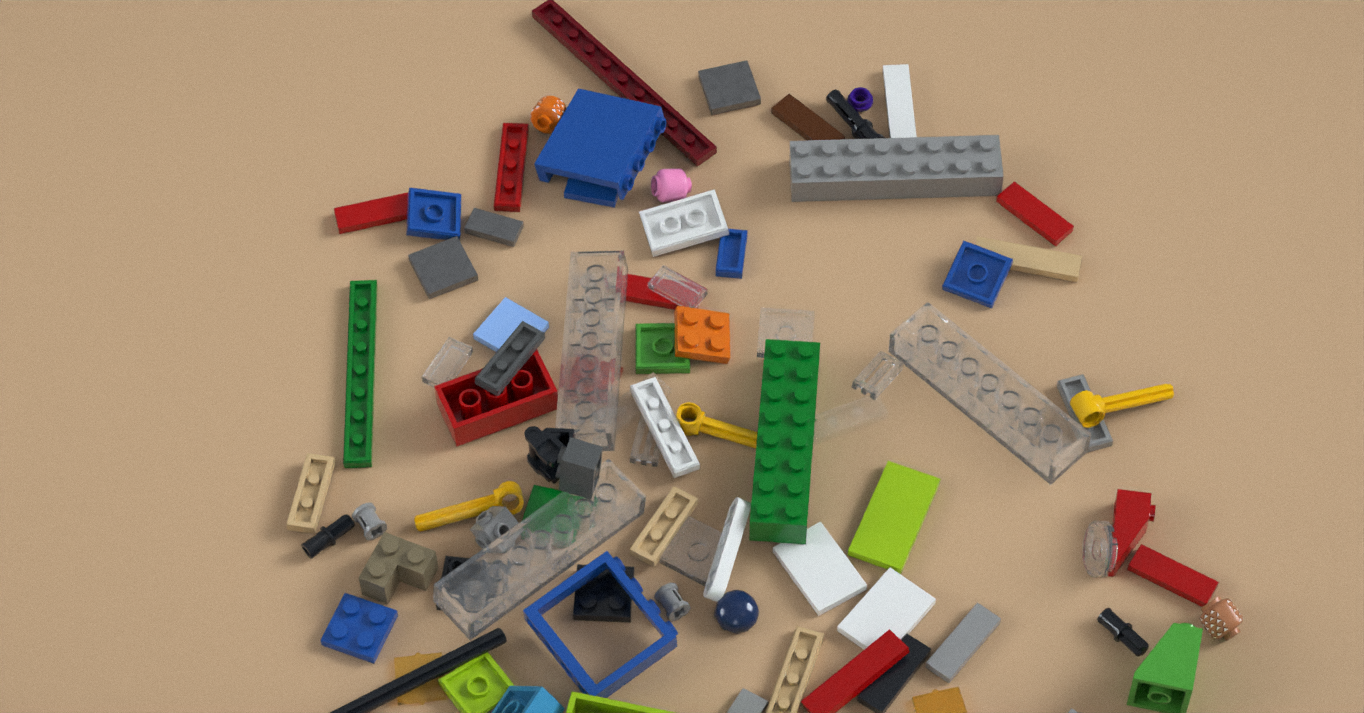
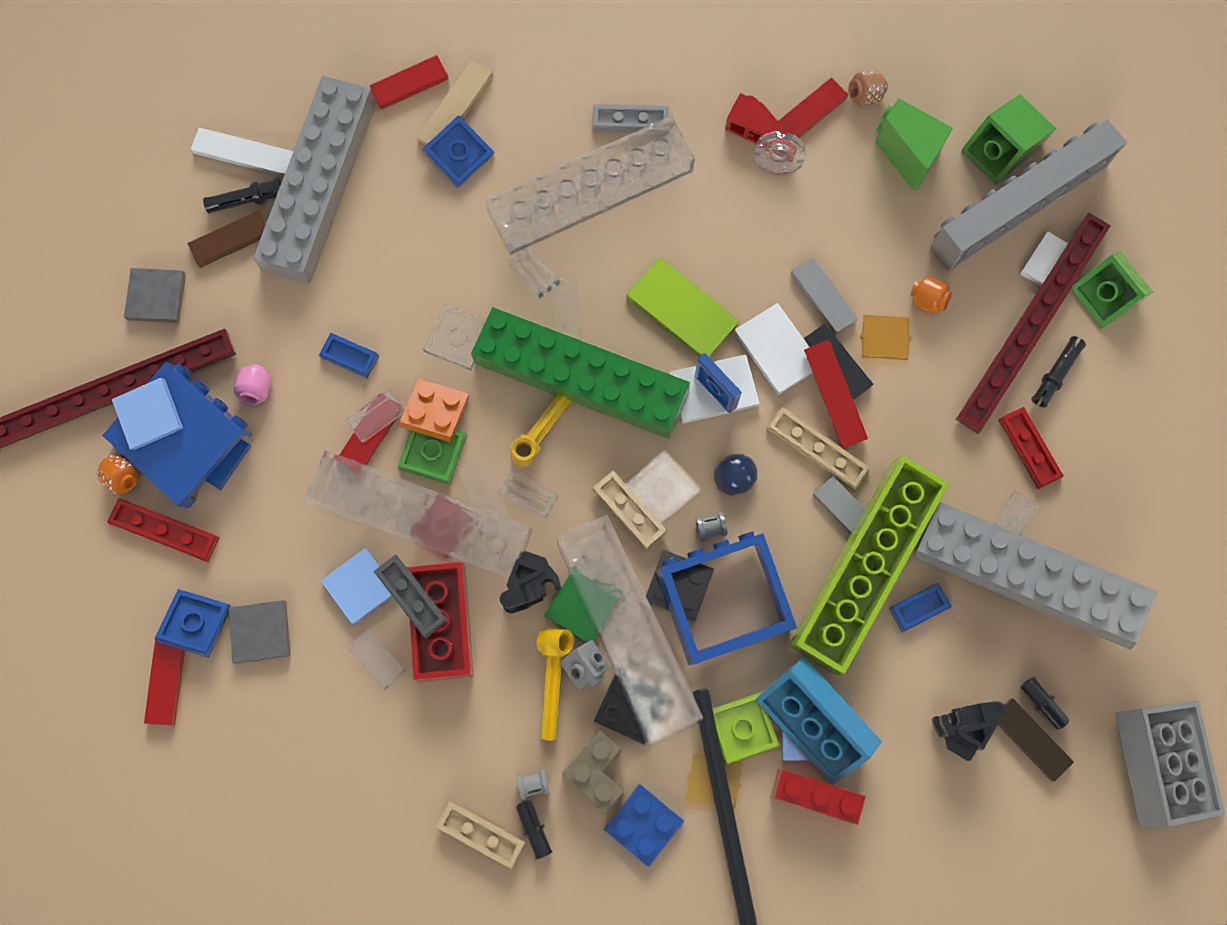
camera: 75 degrees left, 20 degrees up
green tile [343,280,378,468] -> none
flat silver tile [464,208,524,247] -> none
dark grey brick [556,437,603,500] -> none
white tile [630,377,700,478] -> none
white tile [639,189,729,257] -> none
white beam [703,497,751,602] -> none
dark purple plate [847,87,873,112] -> none
yellow axle [1070,384,1174,428] -> none
black axle [1097,608,1149,657] -> none
none -> light blue tile [112,378,183,450]
none -> blue tile [694,353,742,413]

